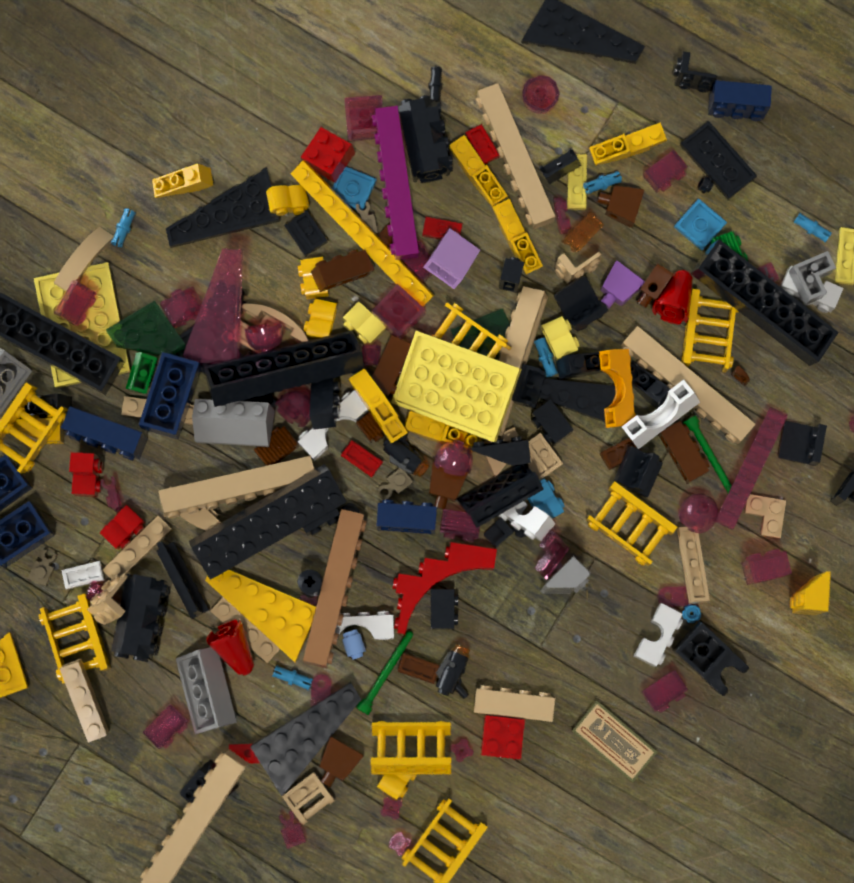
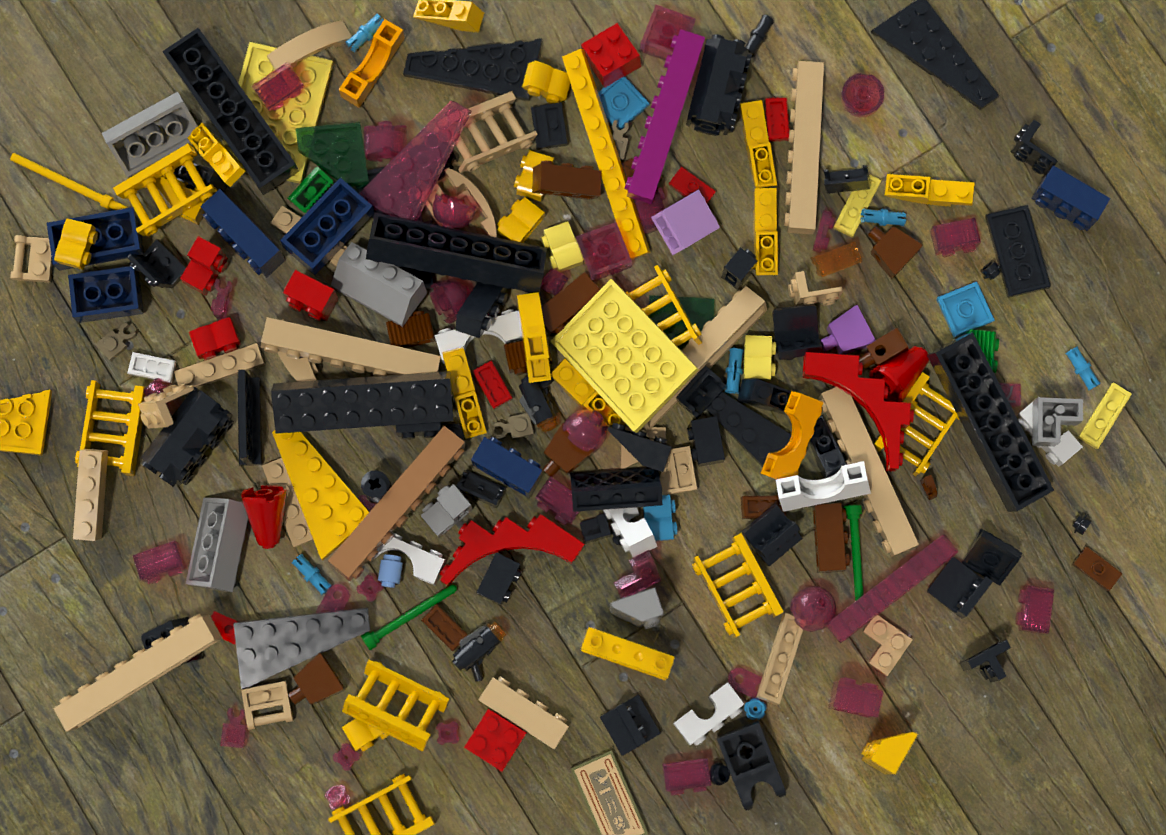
camera: 25 degrees right, 0 degrees up
none -> black bracket [127,239,187,288]
none -> yellow slope [187,123,245,187]
none -> red brick [282,270,339,322]
none -> light orange arch [339,19,405,108]
none -> clear pink plate [357,575,383,602]
none -> light grey brick [420,484,473,538]
none -> tan fence [435,91,538,173]
none -> yellow slope [442,347,487,439]
none -> black hinge [456,470,506,508]
none -> yellow fence [581,627,675,681]
none -> black bracket [600,695,661,756]
none -> black plate [709,763,730,785]
none -> red arch [802,352,914,472]
none -> black bracket [961,528,1023,586]

